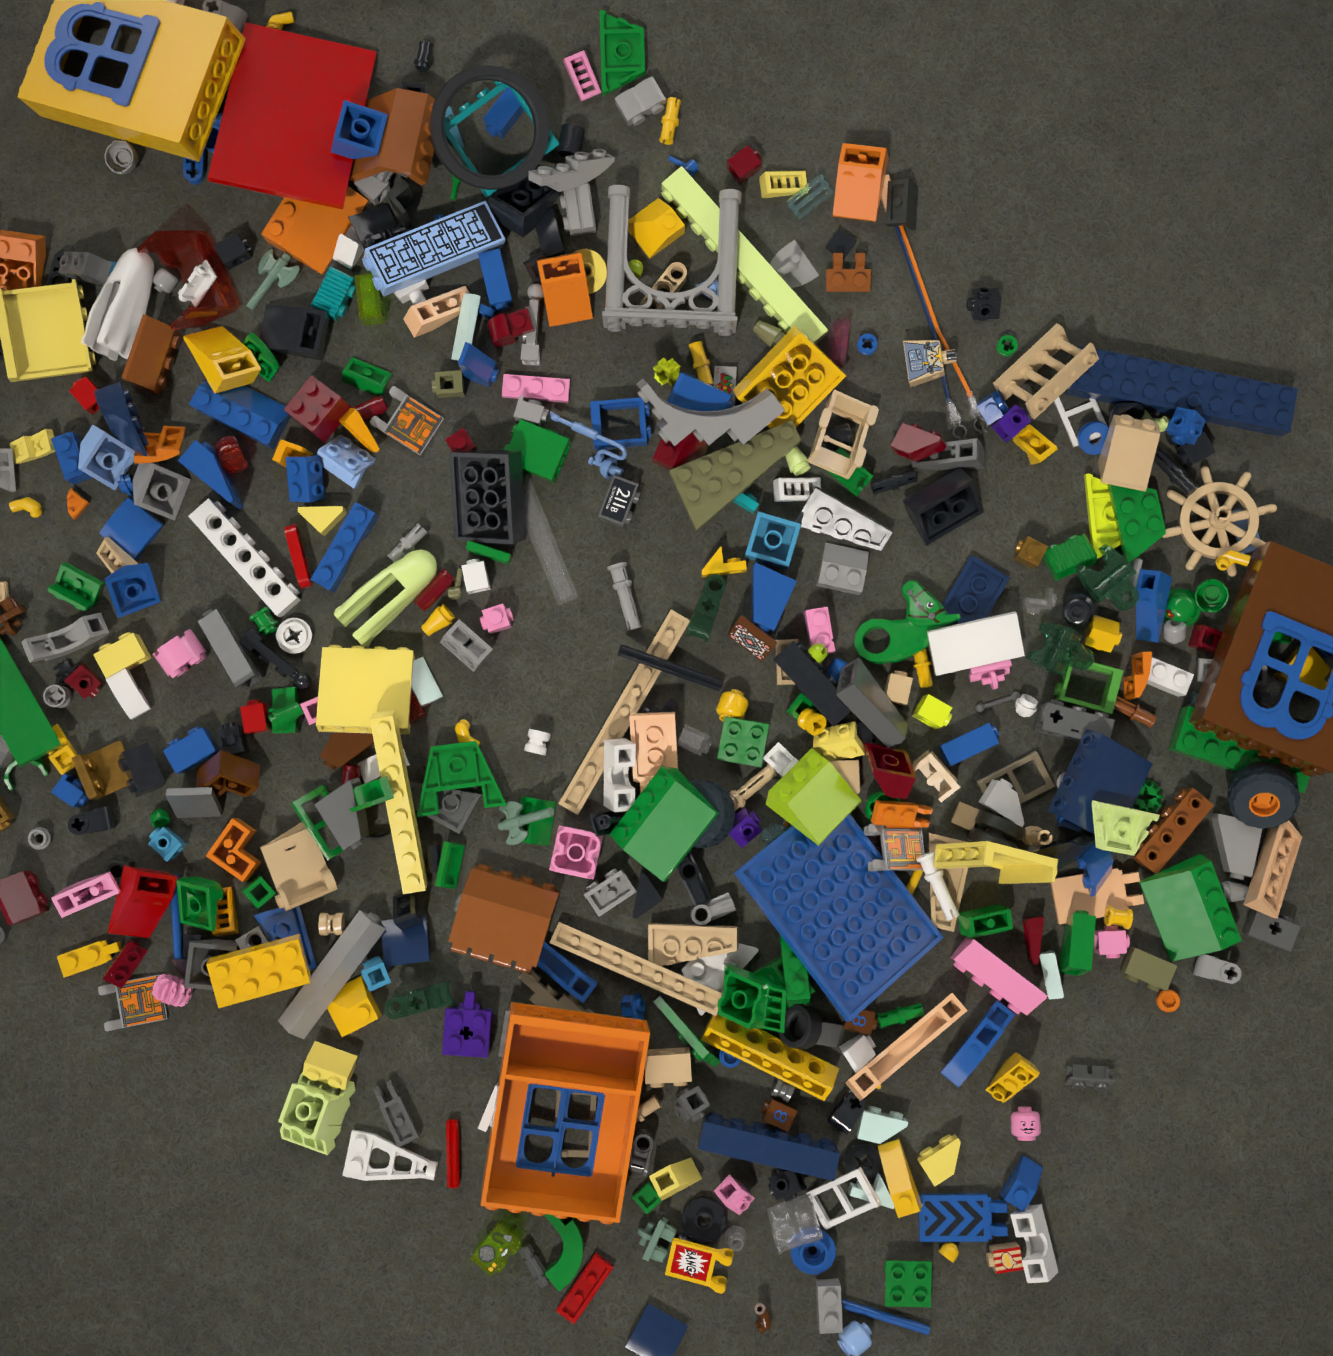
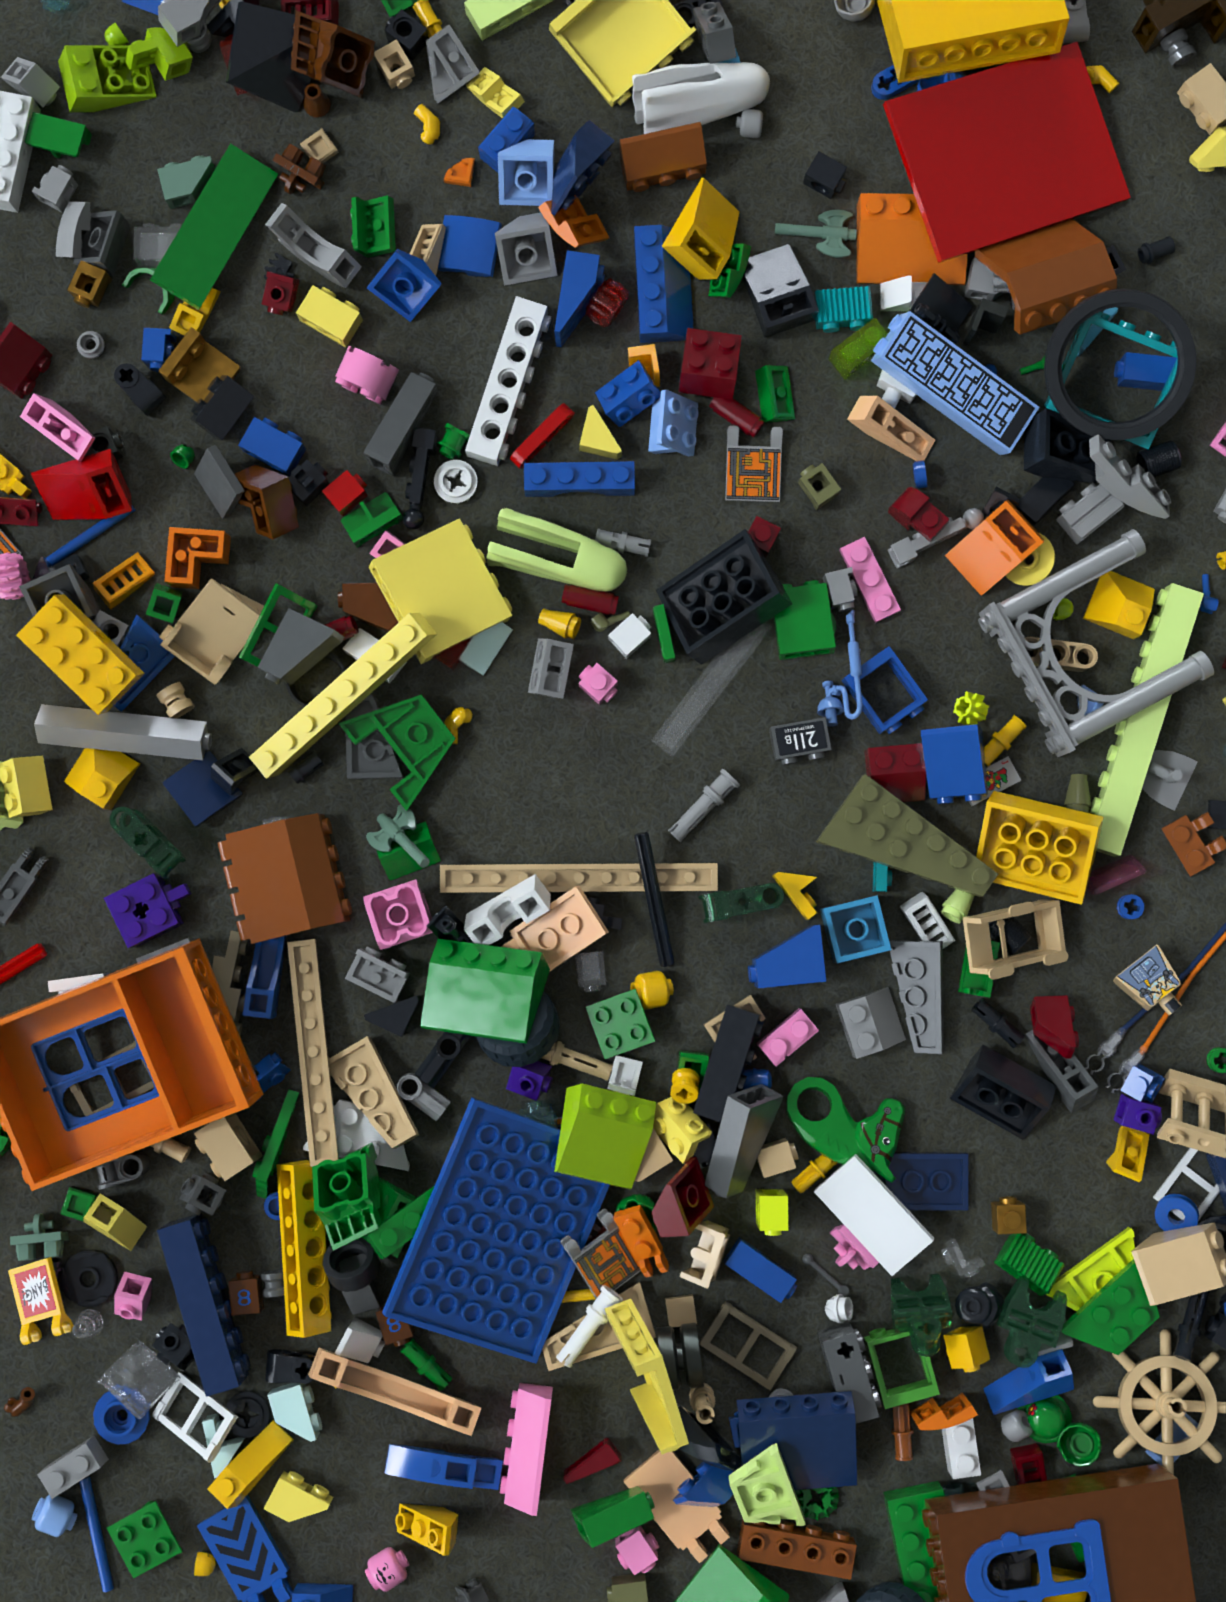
camera: 60 degrees right, 0 degrees up
light grey wheel [43,685,73,708] -> none
red brick [69,376,100,415] -> none
white slope [106,668,151,720] -> none
blue plate [118,474,133,496] -> none
clear red windscreen [137,230,240,329] -> none
dark azure brick [148,827,187,862] -> none
green slope [176,876,223,931] -> none
white hinge [178,260,217,307] -> none
green cone [268,702,304,732] -> none
blue slope [331,100,388,159] -> none
light orange slope [339,408,379,452] -> none
green panel [349,776,394,813] -> none
dark azure brick [360,956,391,992] -> none
green tile [435,841,465,889] -> none
light aqua tile [451,293,481,361] -> none
blue slope [458,342,499,387] -> none
blue brick [478,248,513,312] -> none
white wheel [524,729,551,756] -> none
light grey arch [636,379,785,446] -> none
reddish brown tile [727,615,777,663] -> none
lime hinge [808,643,828,663] -> none
green brick [958,904,1013,939] -> none
white slope [979,778,1024,827] -> none
light aqua slope [1039,950,1064,999] -> none
yellow bush [1104,905,1133,929] -> none
yellow arm [1216,550,1251,571] -> none

